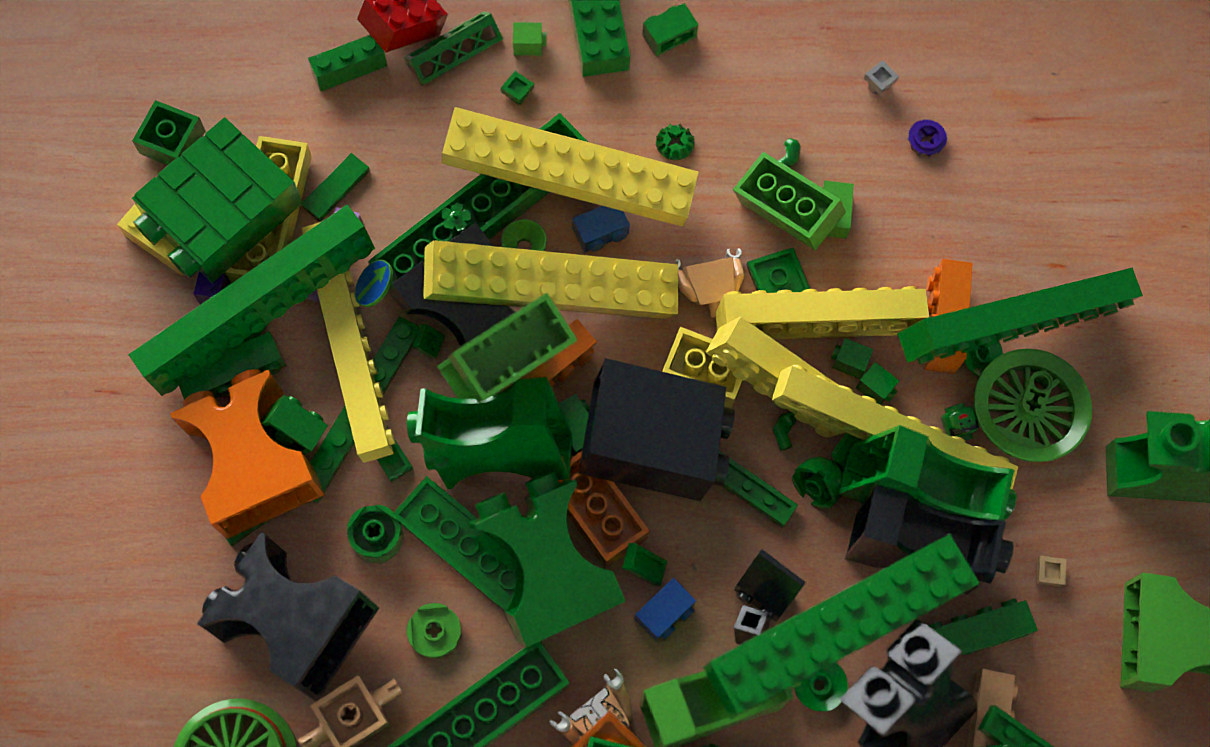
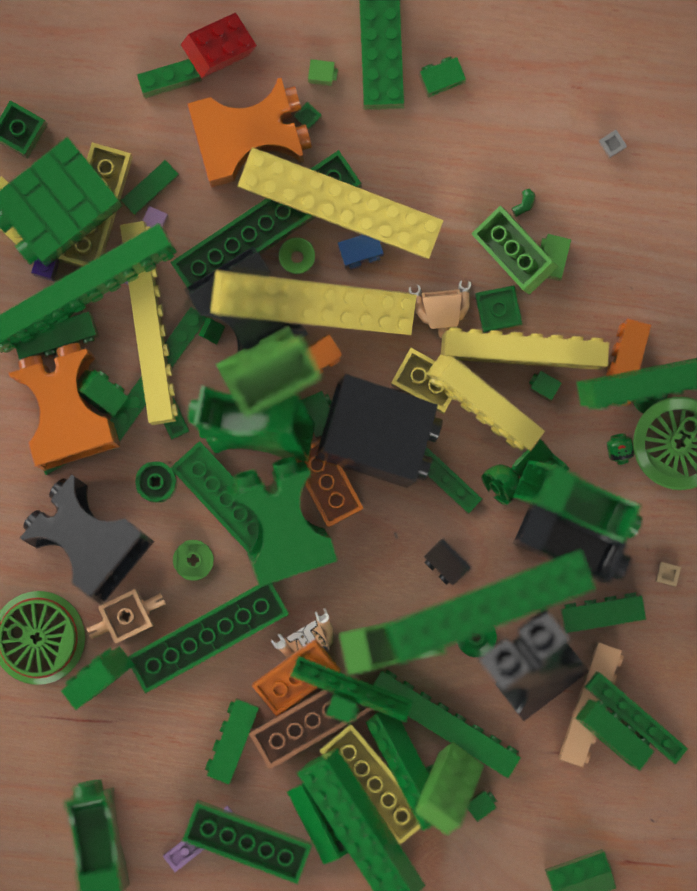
camera: 15 degrees right, 15 degrees up
blue piece [354,260,393,308] -> none
green fence [404,11,504,85] -> none
green plant [441,202,472,232] -> none
green tile [622,543,667,586] -> none
blue brick [634,578,696,642] -> none
green gear [656,124,694,160] -> none
black brick [734,605,770,645] -> none
light yellow brick [772,365,1018,489] -> none
green arm [773,412,796,451] -> none
green brick [856,362,900,405] -> none
dark purple gear [908,120,947,157] -> none
none -> orange brick [187,77,312,188]

